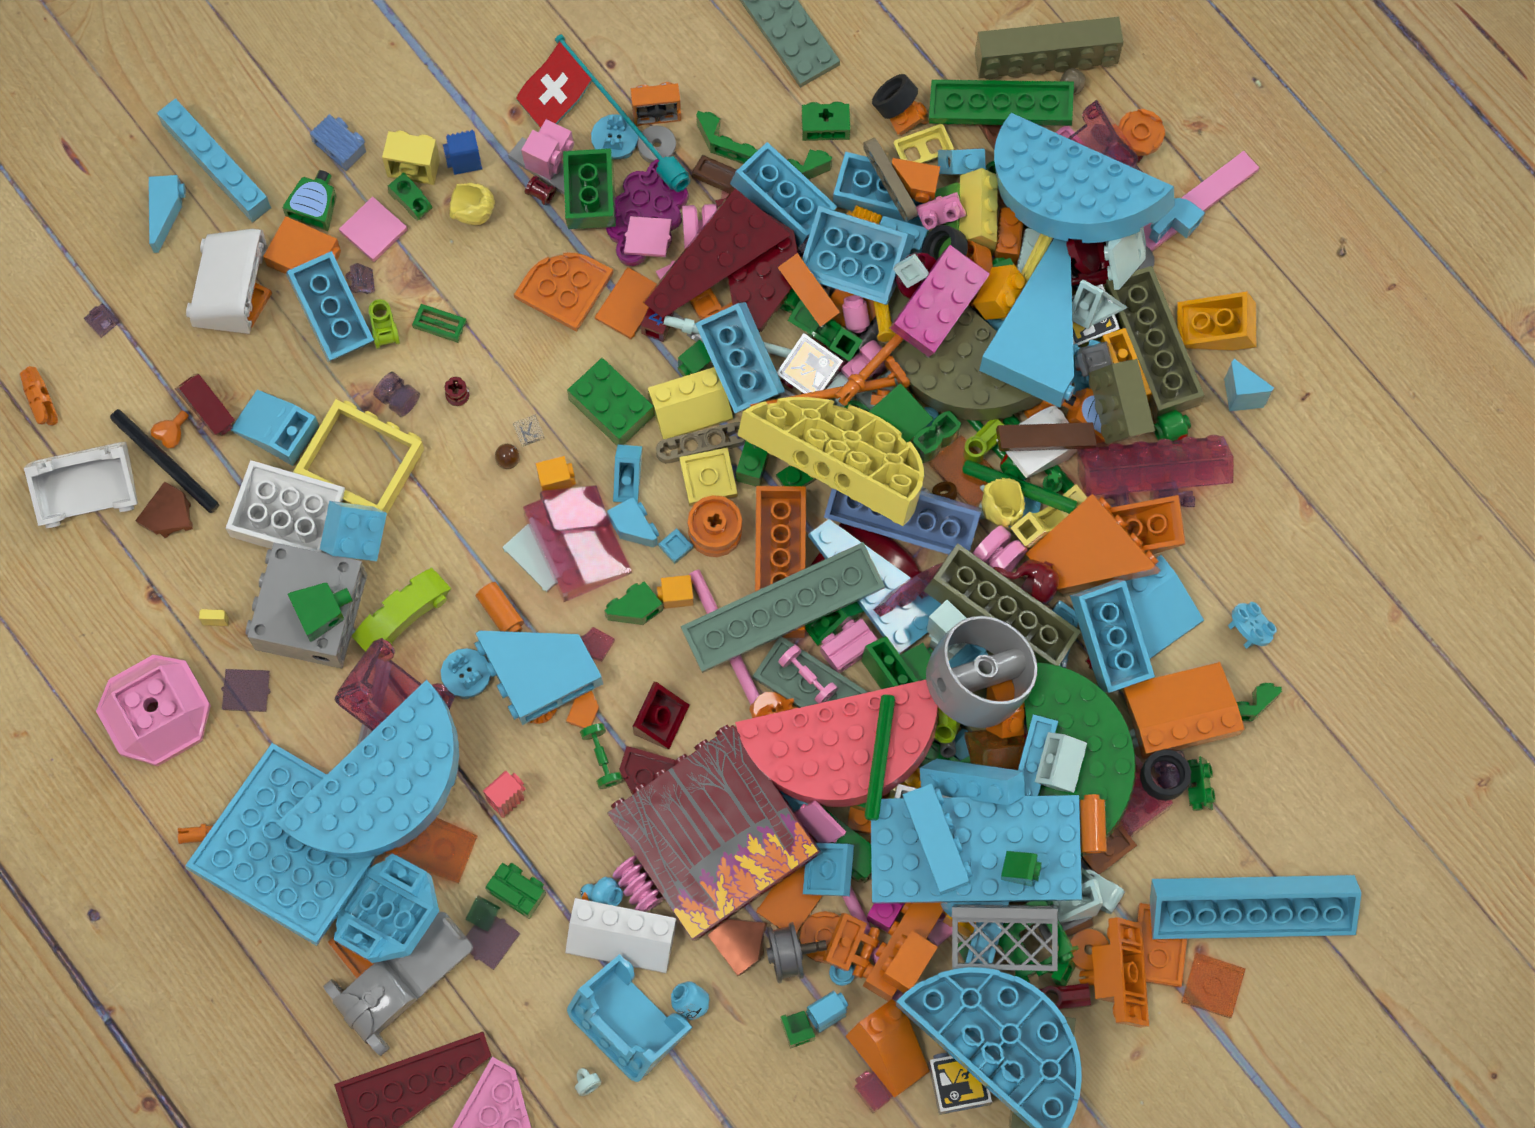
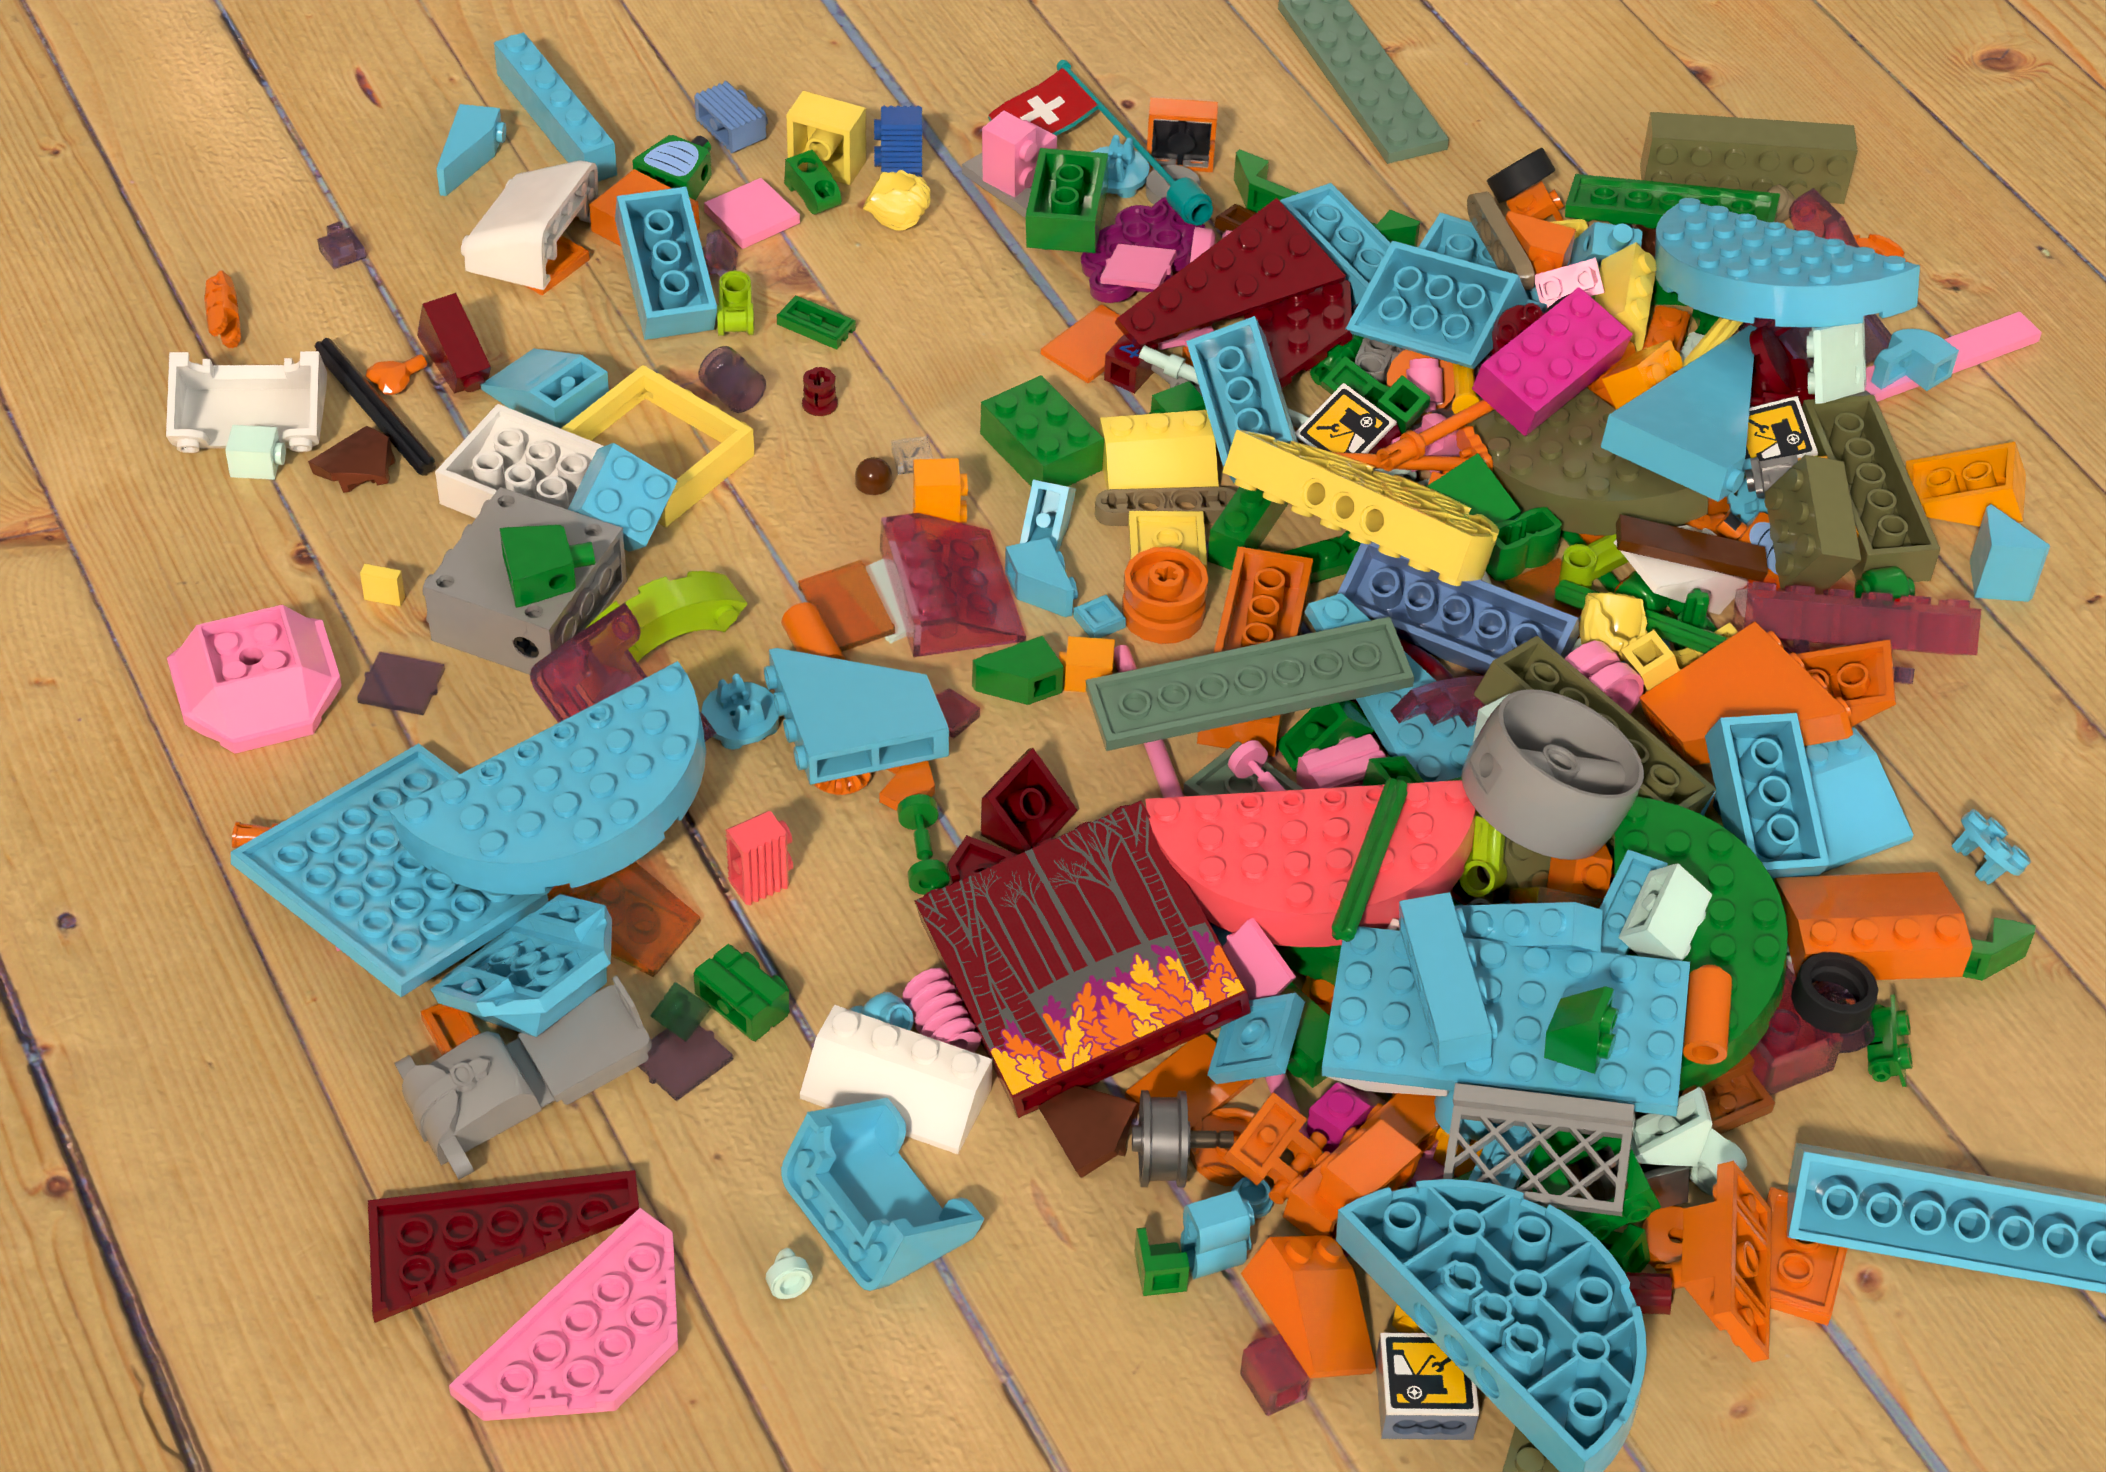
camera: 10 degrees right, 25 degrees down
orange plate [514,252,614,332] -> none
dark red bush [525,175,556,206] -> none
clear pink piece [539,485,610,532] -> none
medium azure head [671,981,710,1020] -> none
orange tile [778,253,840,327] -> none
green brick [801,102,850,141] -> none
light aqua plate [893,254,929,288] -> none
dark red hair [993,559,1059,605] -> none
light aqua slope [1072,280,1128,329] -> none
clear orange tile [1181,953,1246,1019] -> none
none -> light aqua brick [225,425,286,480]
none -> clear orange piece [798,560,895,652]

